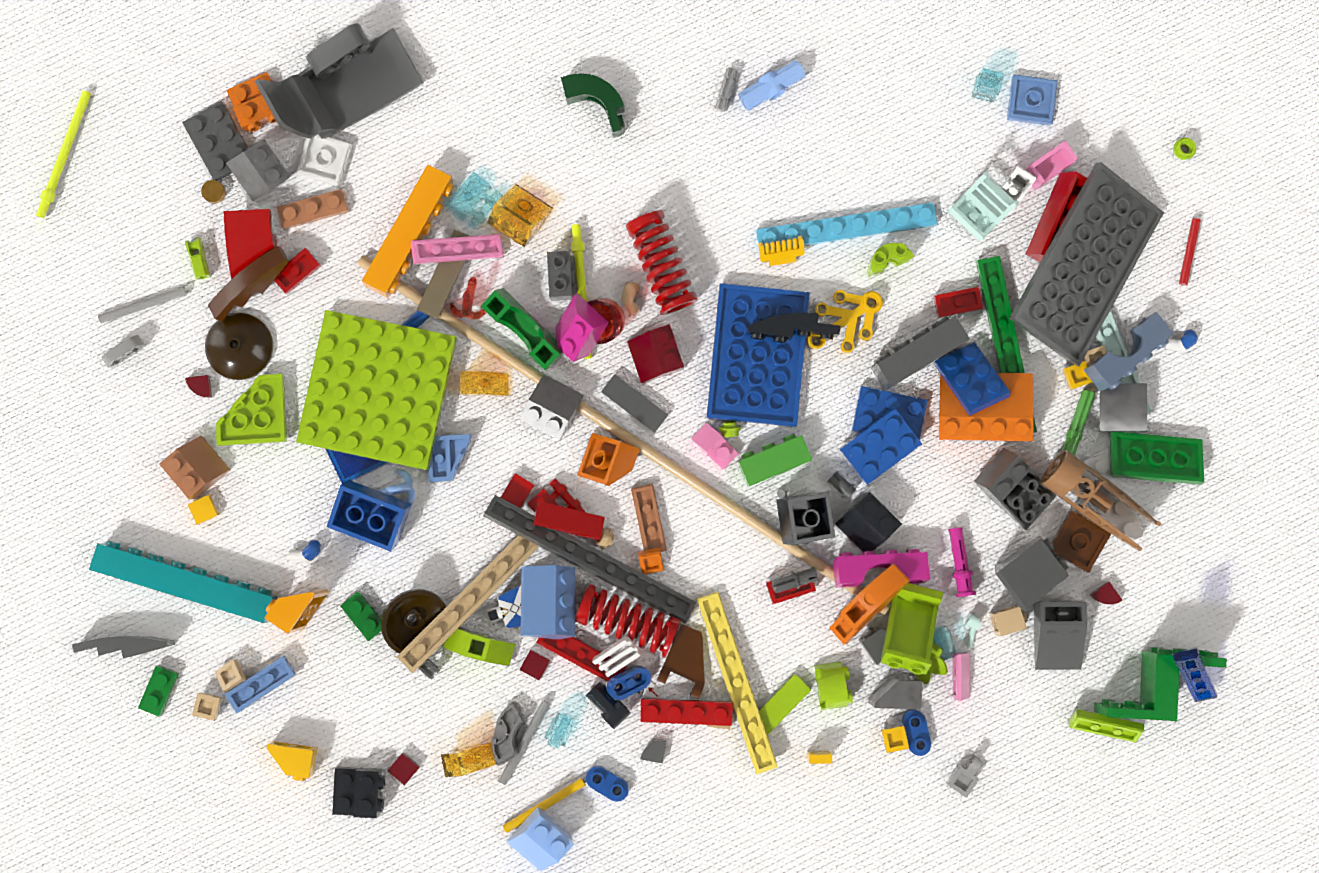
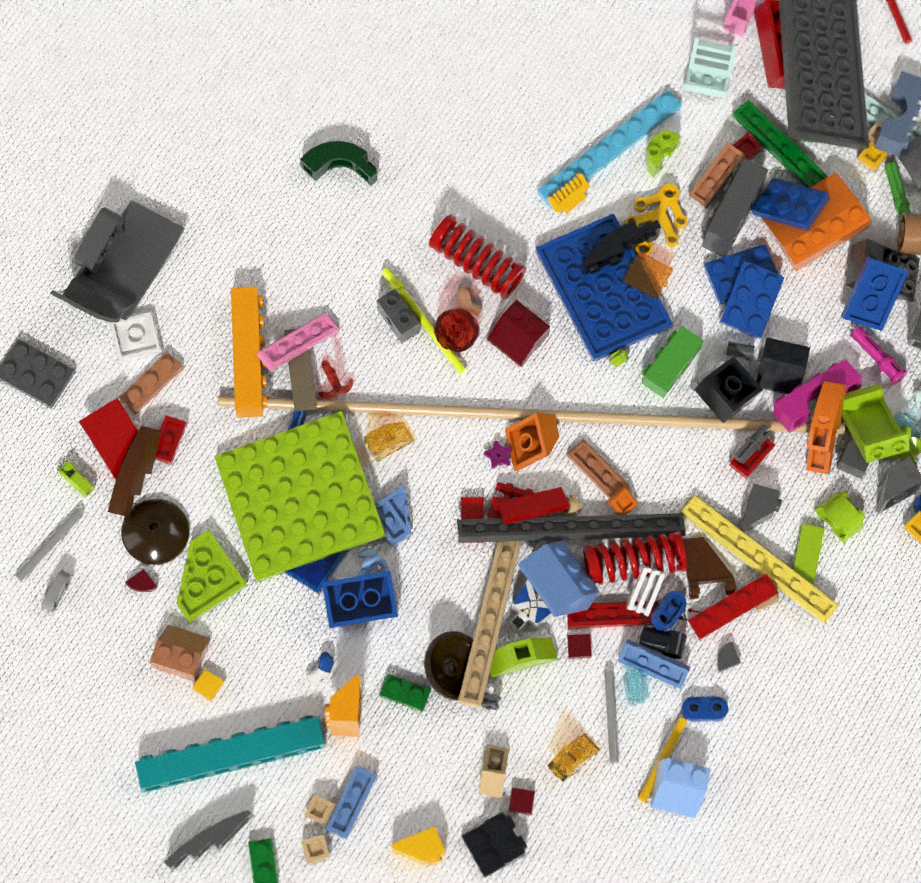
camera: 30 degrees left, 15 degrees down
pearl gold tile [201,180,226,204] -> none
orange plate [226,72,277,132] -> none
flat silver slope [226,139,291,201] -> none
clear light blue plate [445,171,503,229] -> none
green arch [481,288,564,370] -> none
clear yellow slope [487,184,553,247] -> none
flat silver tile [492,702,527,766] -> none
flat silver slope [519,374,584,440] -> none
dark pink slope [555,293,609,362] -> none
dark grey tile [601,374,668,433] -> none
bright pink slope [691,422,739,470] -> none
light grey axle [715,67,738,112] -> none
light blue piece [738,60,806,111] -> none
yellow tile [807,751,833,764] -> none
white slope [1002,165,1037,214] -> none
none -> tan slope [478,745,509,798]
none -> magenta plate [483,441,512,469]
none -> medium blue plate [618,639,691,689]
none -> clear orange piece [623,251,674,299]
none -> nougat plate [688,143,746,209]
none -> dark grey slope [740,484,782,533]
none -> blue plate [841,256,909,331]

